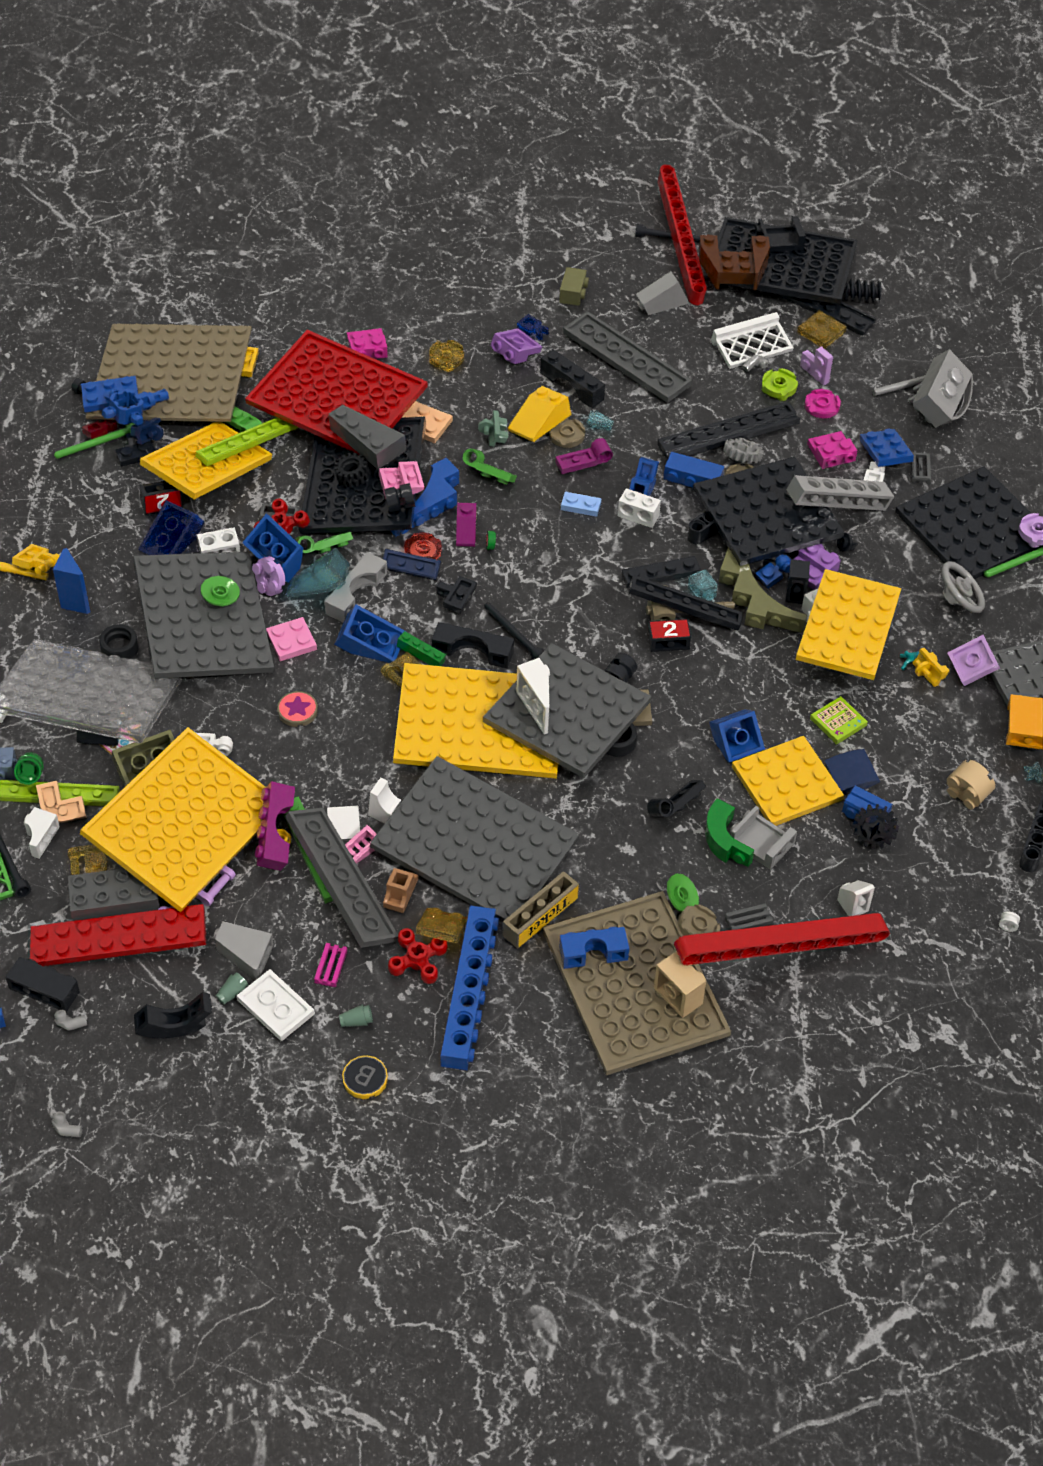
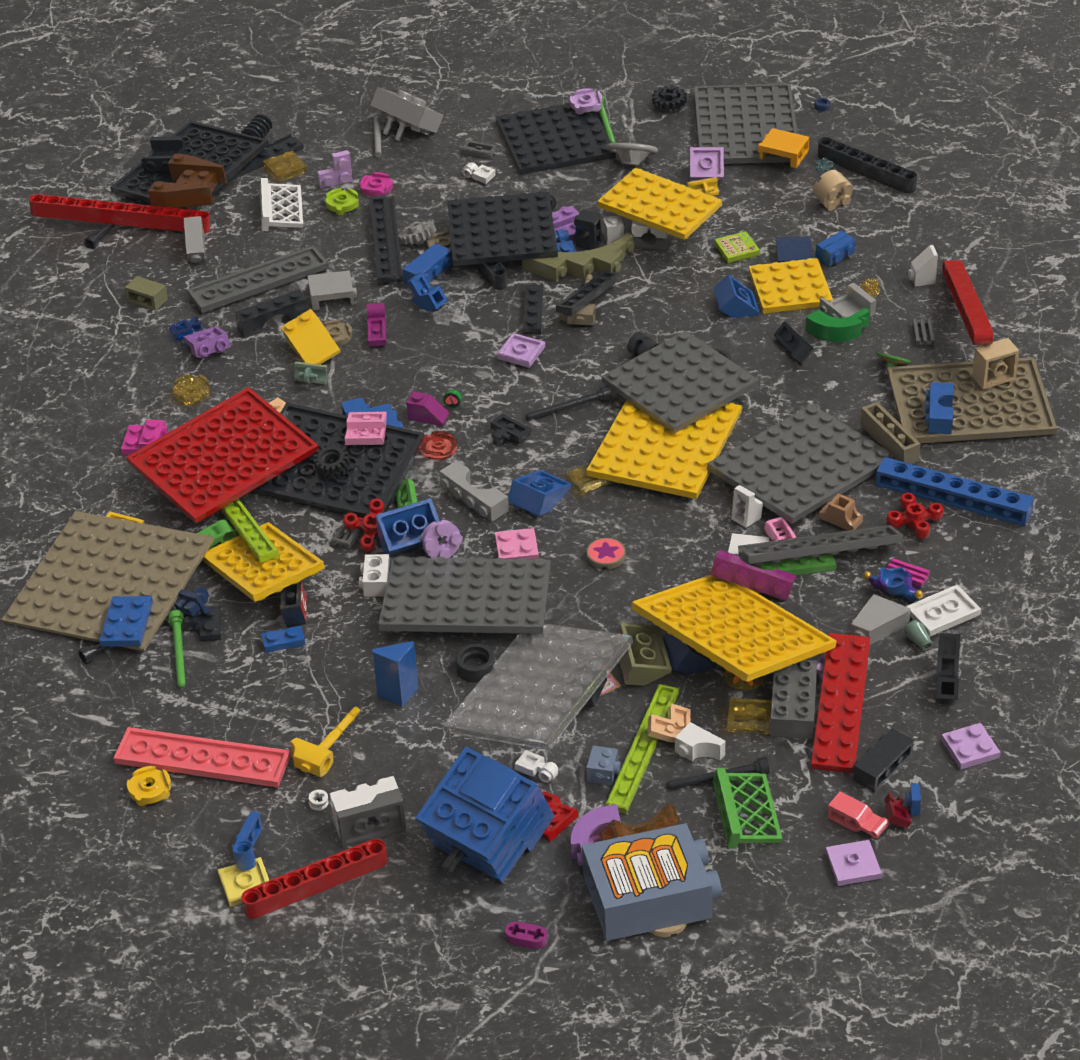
camera: 70 degrees left, 10 degrees down
yellow plate [12,544,60,574] -> none
green wheel [14,752,44,785] -> none
light grey arm [52,1112,82,1137] -> none
light grey arm [54,1010,87,1030] -> none
dark red plate [82,420,117,439] -> none
blue piece [102,389,169,425] -> none
clear blue slope [138,500,205,555] -> none
white plate [196,733,233,756] -> none
bright green dish [201,576,240,606] -> none
clear light blue slope [286,547,350,598] -> none
dark grey wedge [328,405,407,470] -> none
sand green cone [339,1004,373,1027] -> none
black tile [342,1056,388,1099] -> none
dark blue tile [383,549,441,581] -> none
black wheel [384,483,416,513] -> none
green piece [397,631,446,666] -> none
clear yellow plate [415,908,468,943] -> none
black arch [432,622,514,669] -> none
bright green plate [463,449,517,484] -> none
white slope [516,658,550,734] -> none
light blue plate [561,492,601,517] -> none
clear light blue cone [586,410,614,431] -> none
white brick [618,488,661,528] -> none
brick [648,619,691,652] -> none
dark tan tile [678,904,720,936] -> none
clear light blue brick [688,569,718,601] -> none
light grey arm [742,355,768,372] -> none
light grey brick [786,475,894,511] -> none
dark pink plate [807,431,857,469] -> none
black gear [852,804,899,849] -> none
blue plate [860,429,914,467] -> none
white bush [999,912,1020,932] -> none
none -> blue plate [261,625,306,653]
none -> light grey panel [308,270,357,310]
none -> lavender plate [497,333,546,368]
none -> clear yellow gear [859,278,881,298]
none -> blue piece [863,567,923,603]
none -> lavender plate [941,723,1000,770]

